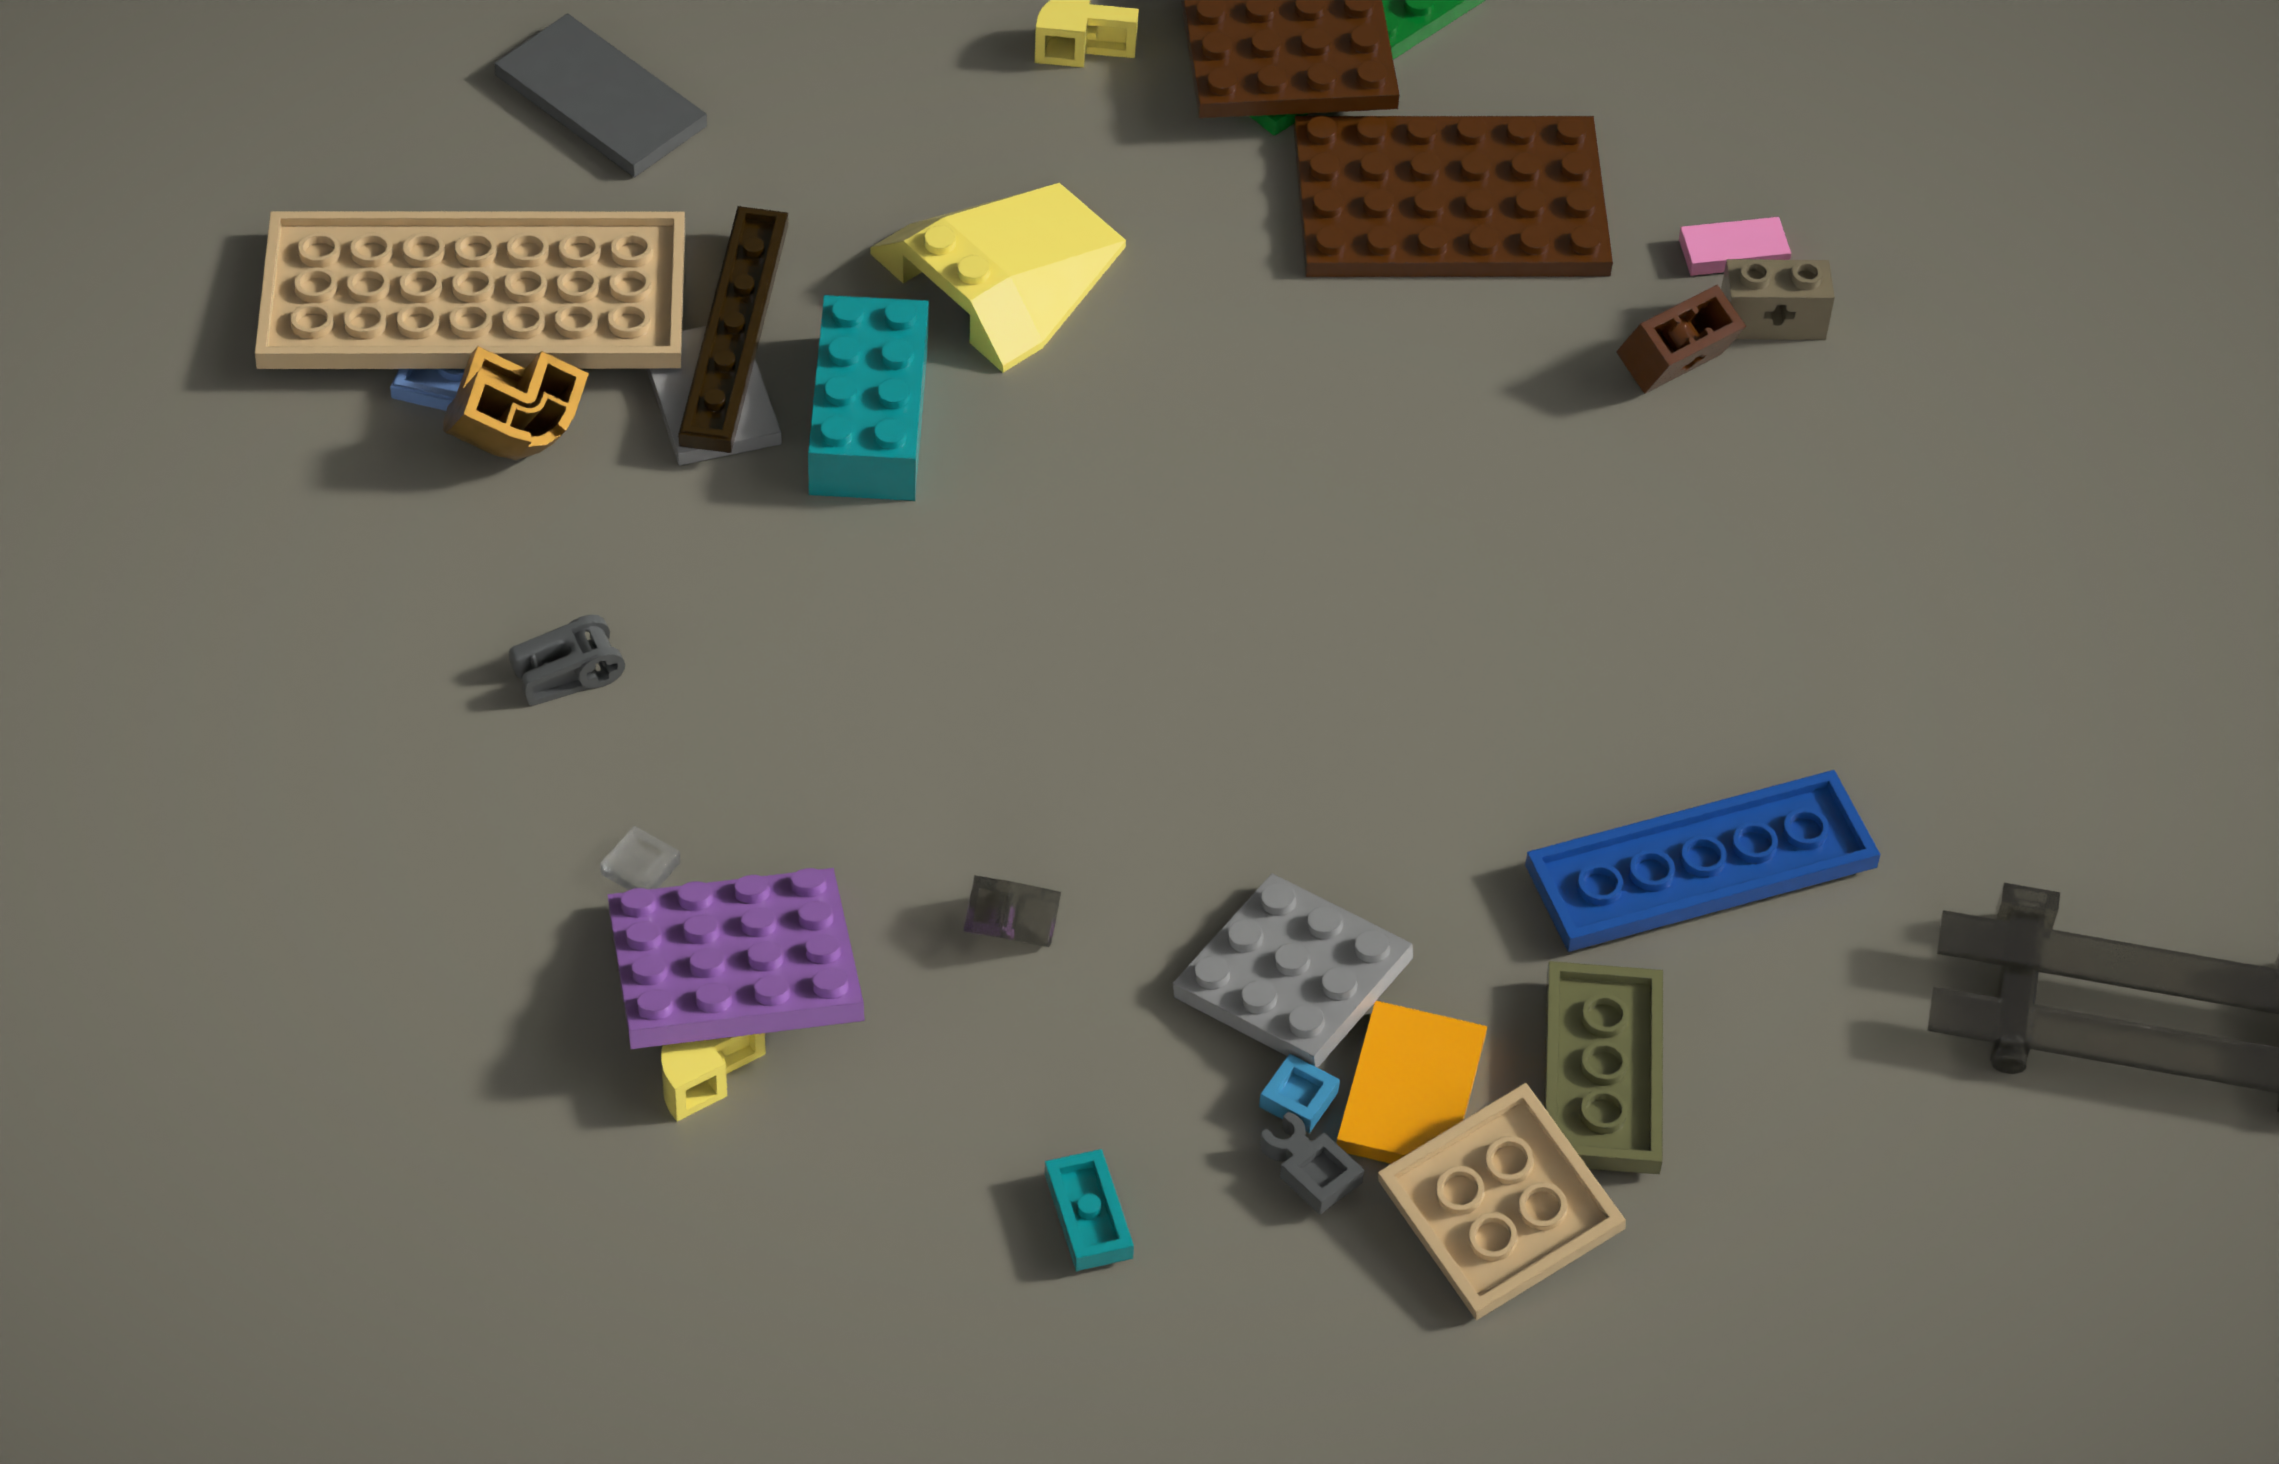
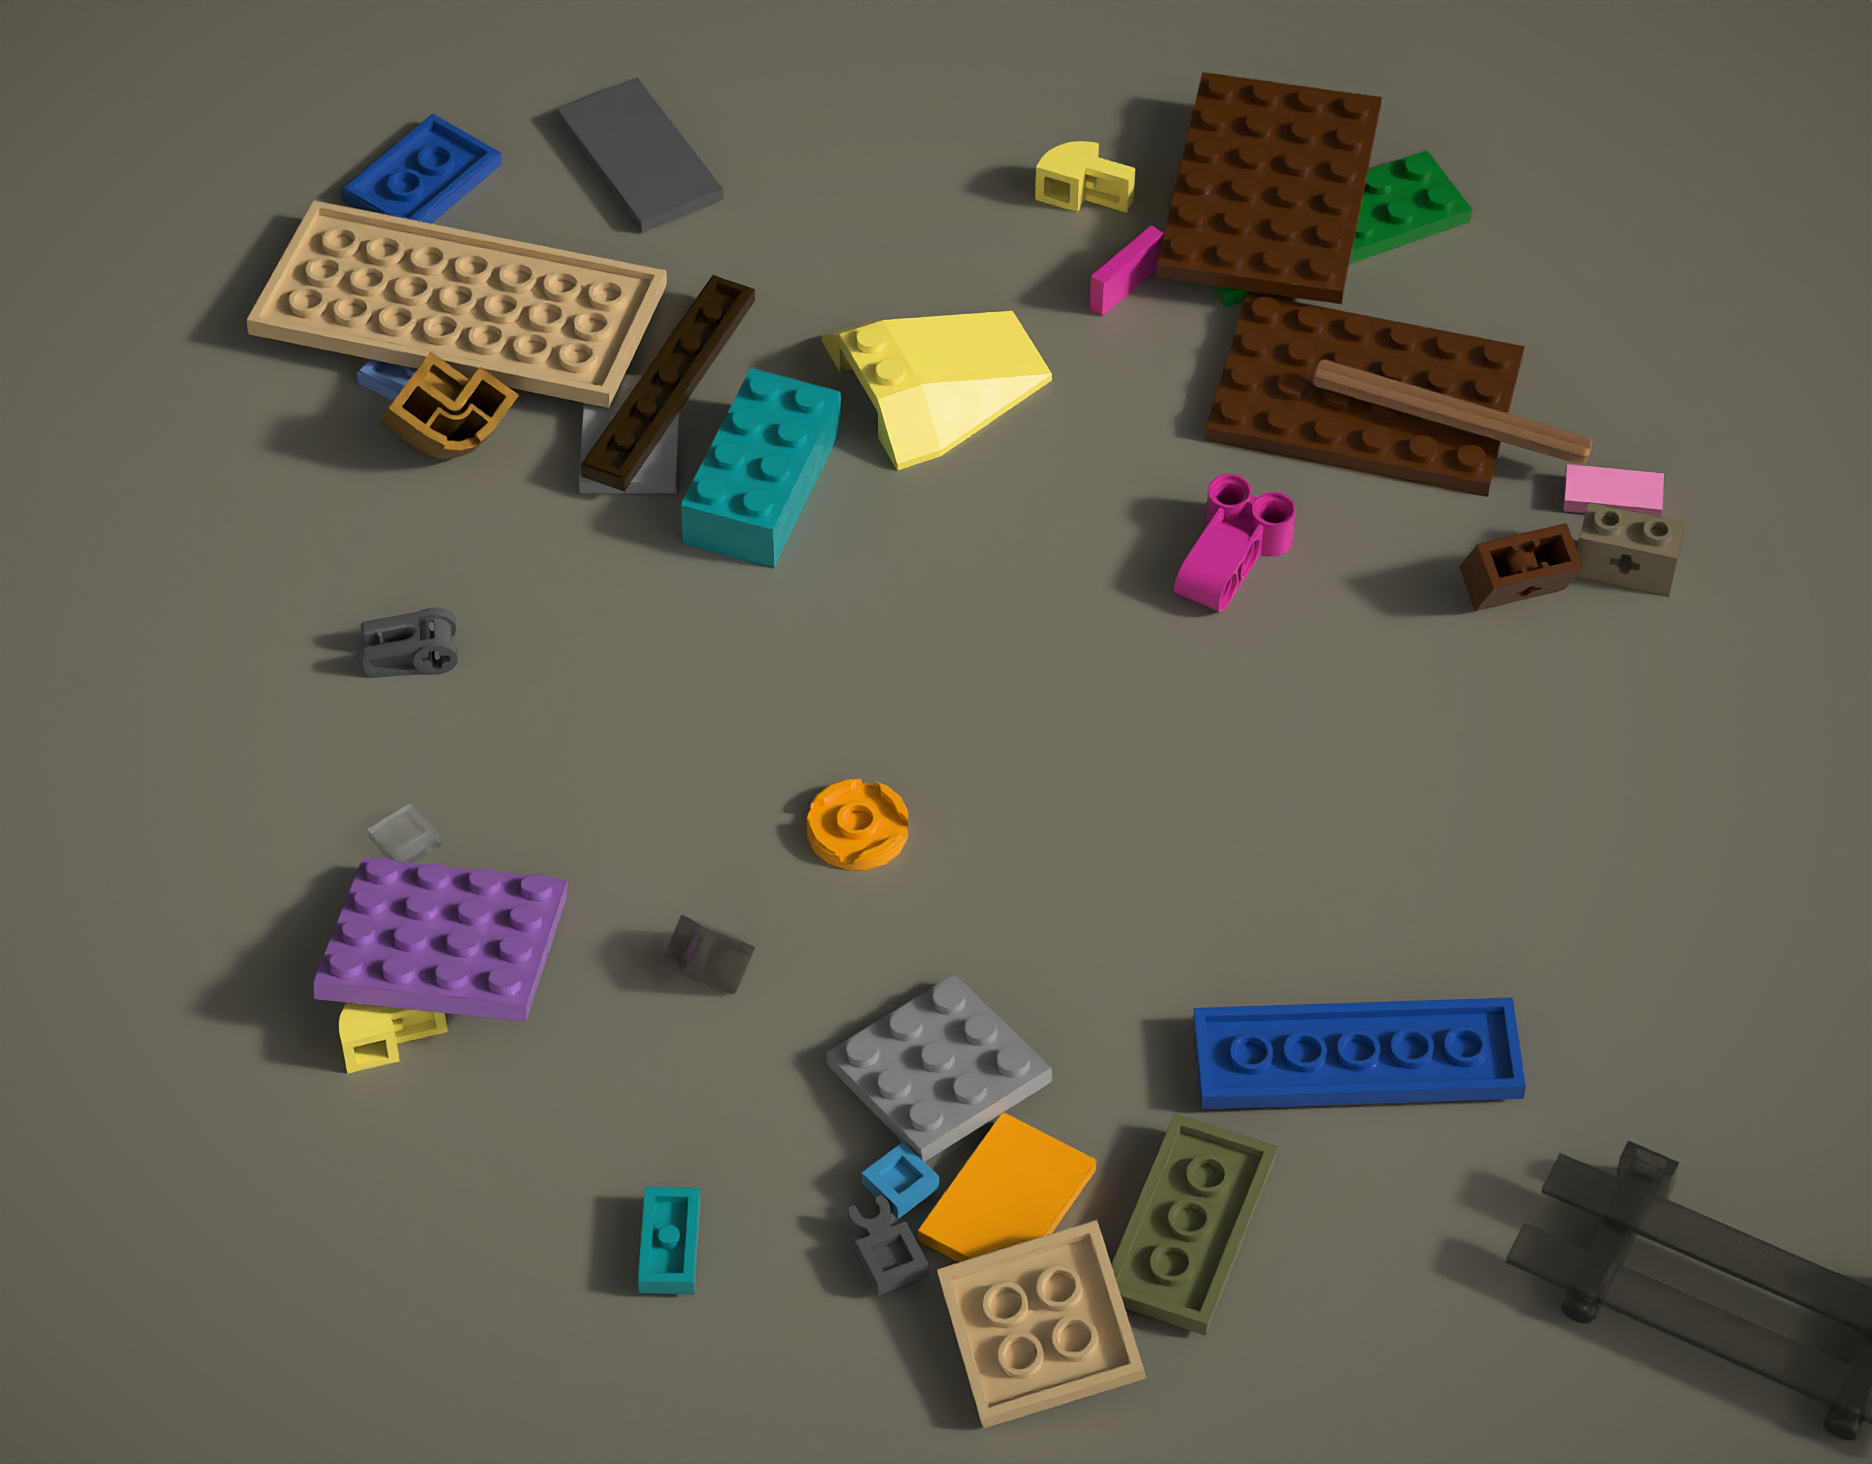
camera: 20 degrees right, 0 degrees up
none -> blue tile [341,113,502,224]
none -> light orange tile [807,779,908,871]
none -> dark pink tile [1089,226,1164,316]
none -> dark pink piece [1174,474,1296,613]
none -> medium nougat axle [1313,359,1592,465]

